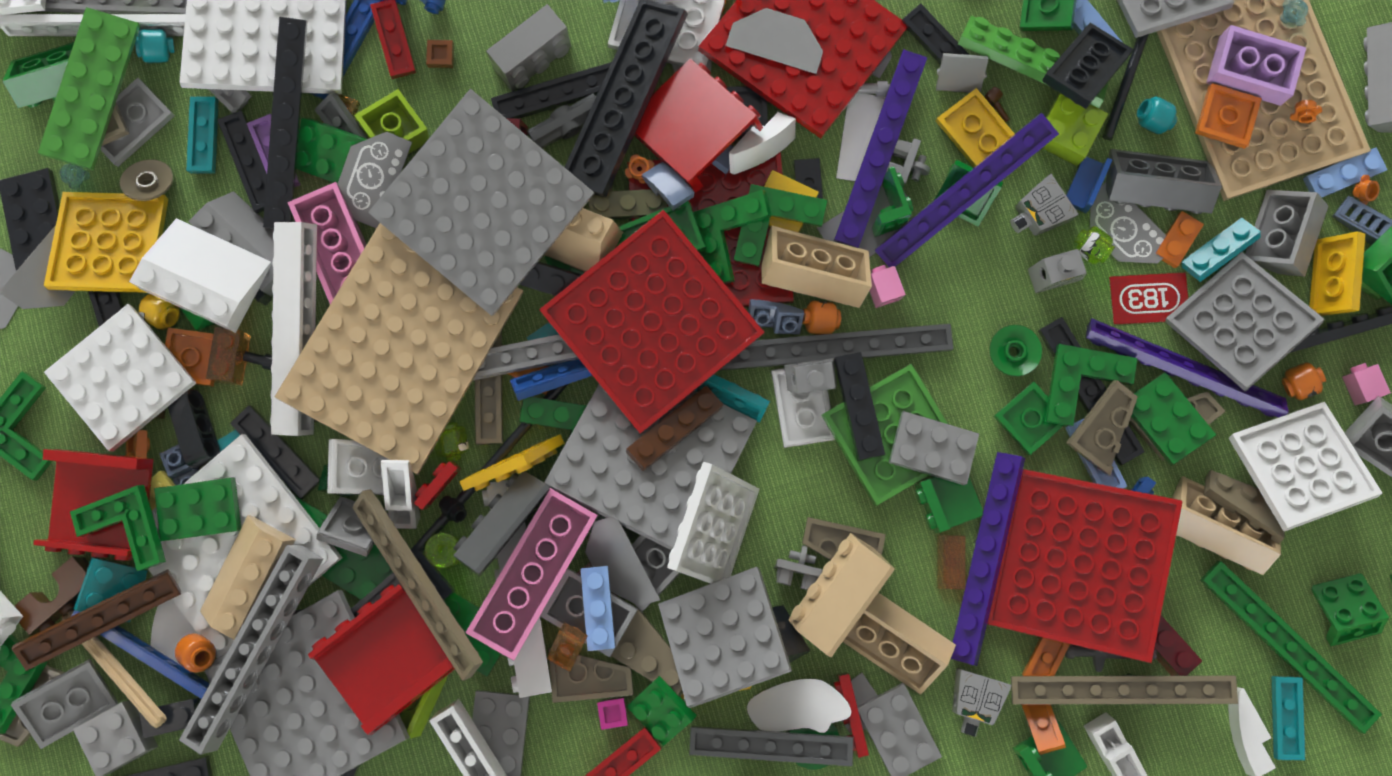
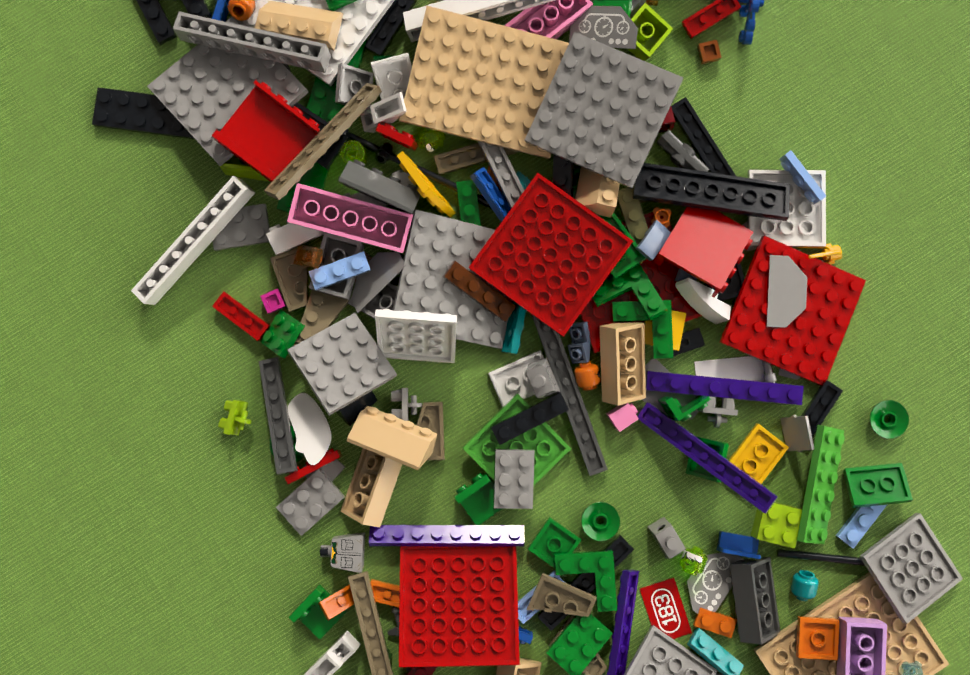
camera: 75 degrees right, 5 degrees up
light grey brick [486,4,571,91] -> none
clear orange plate [937,535,965,589] -> none
reddish brown hand [985,87,1010,122] -> none
light grey torso [1010,174,1079,236] -> none
black plate [1042,22,1133,109] -> none

